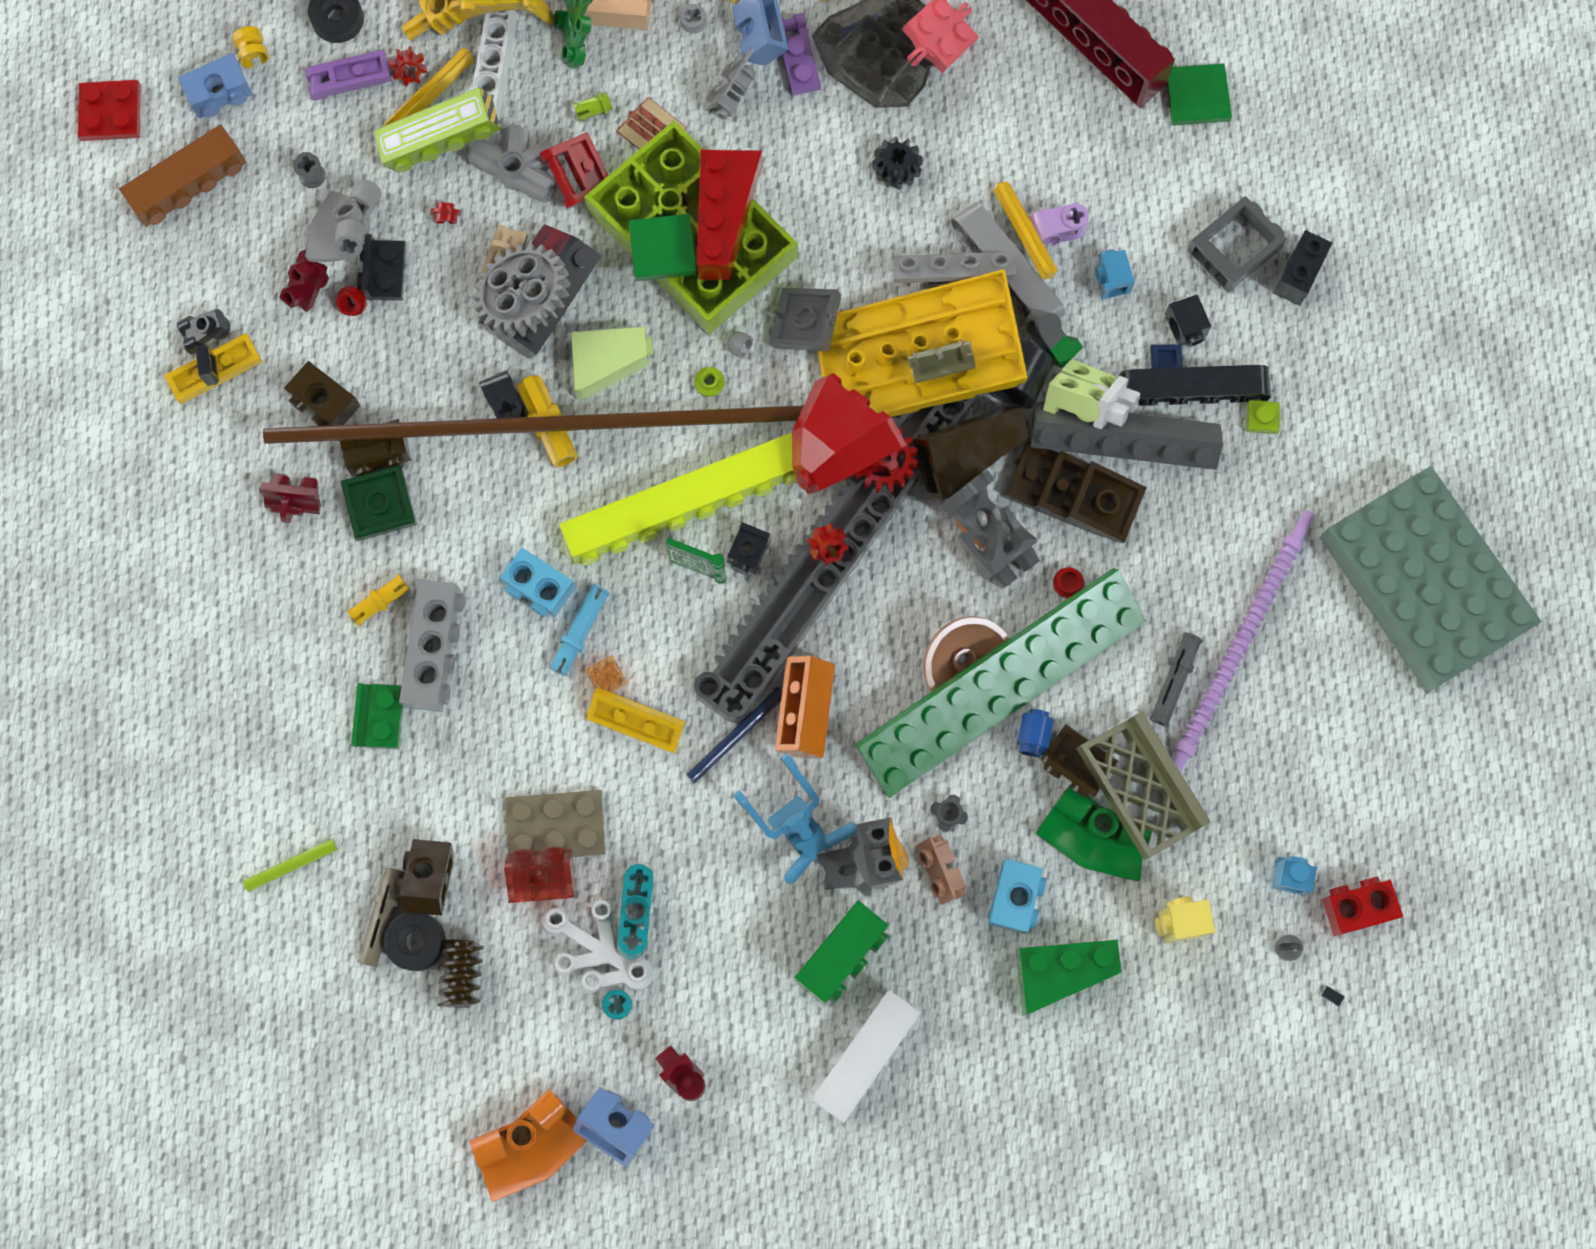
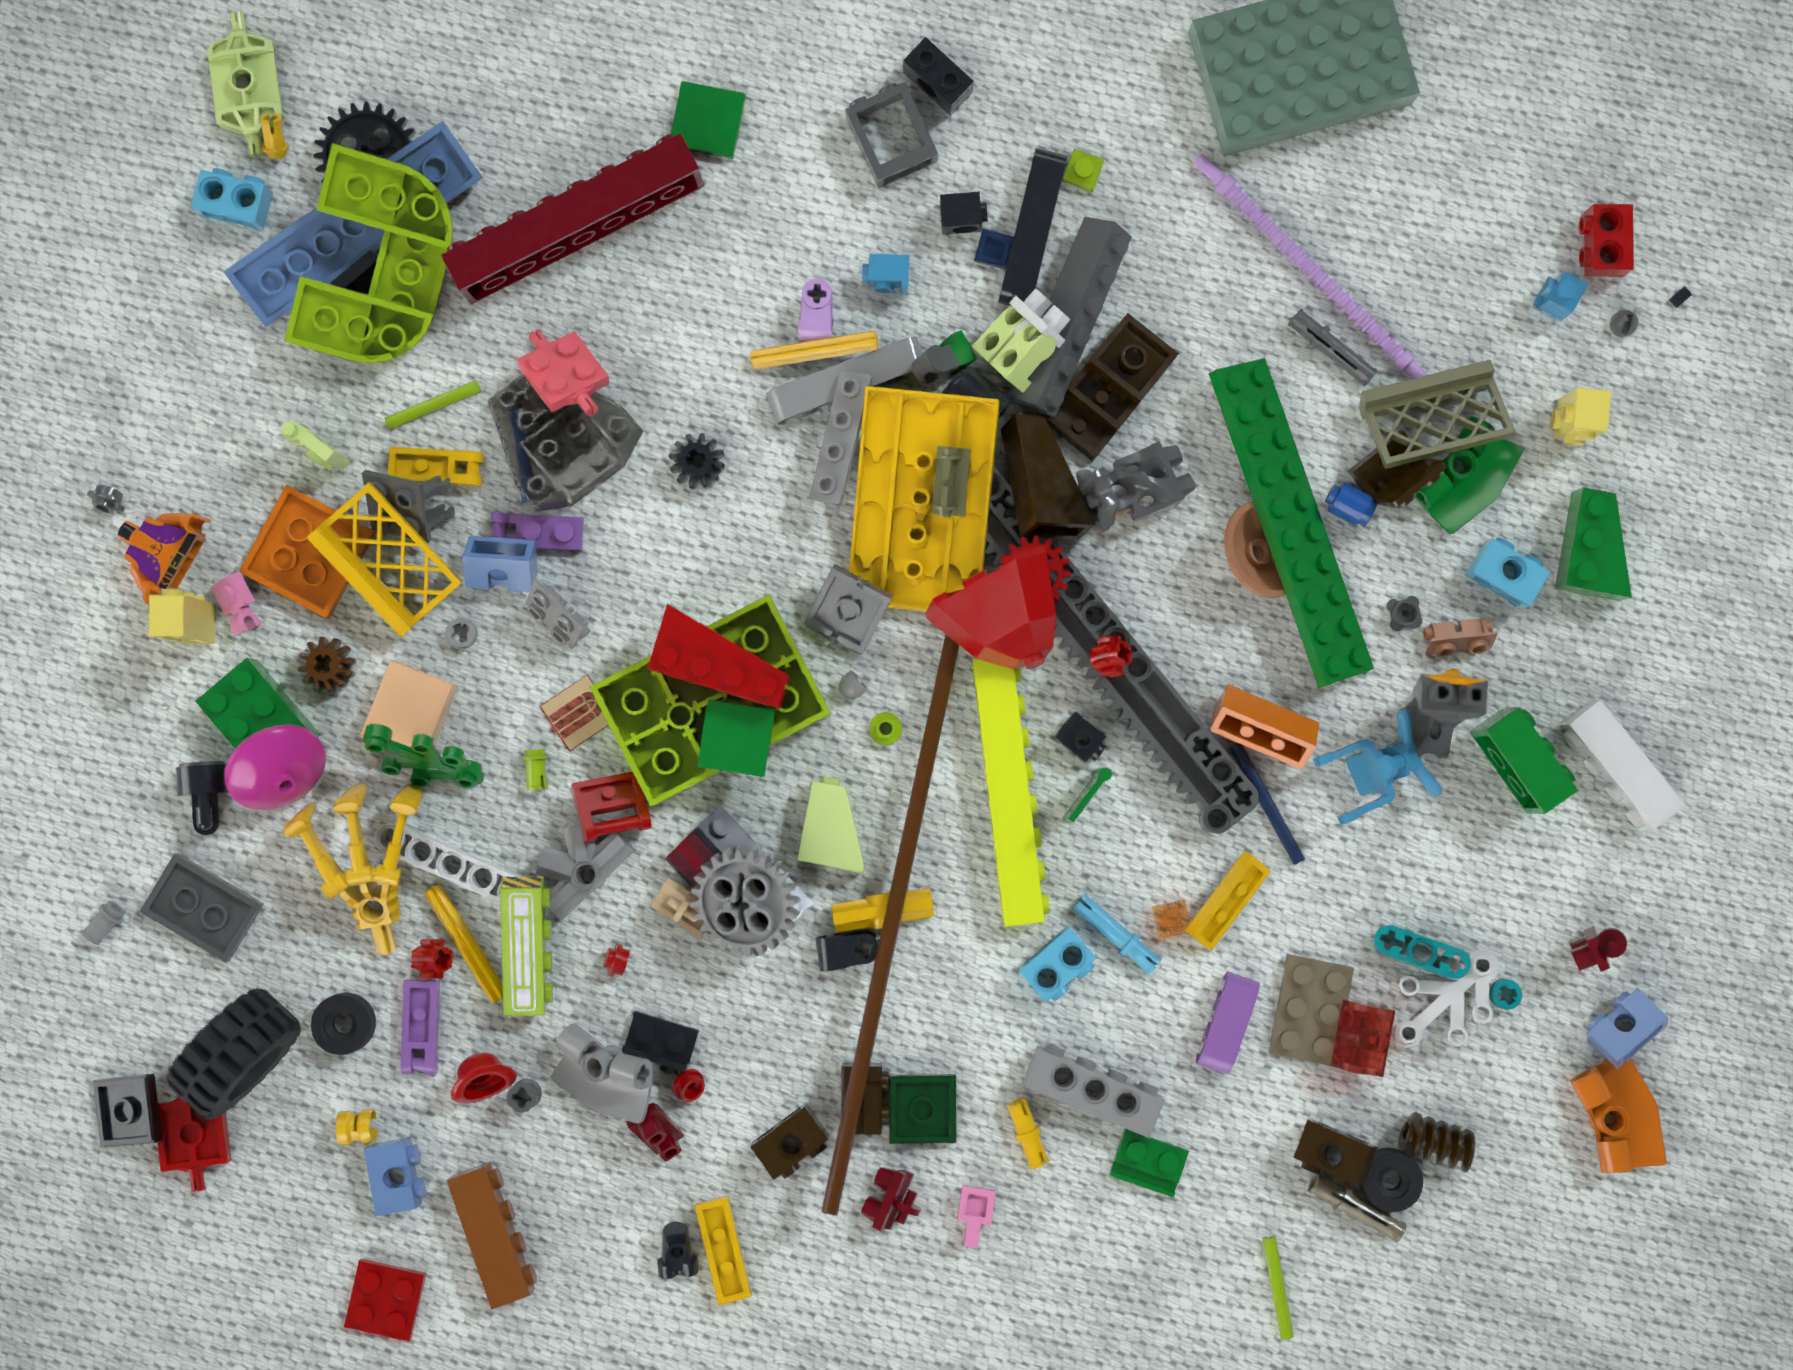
camera: 75 degrees left, 10 degrees up
black tile [195,345,219,386] -> none
red plate [1053,567,1084,599] -> none
none -> red hat [451,1052,517,1104]
none -> bright pink plate [957,1185,996,1248]
none -> medium lavender beam [1196,971,1260,1074]

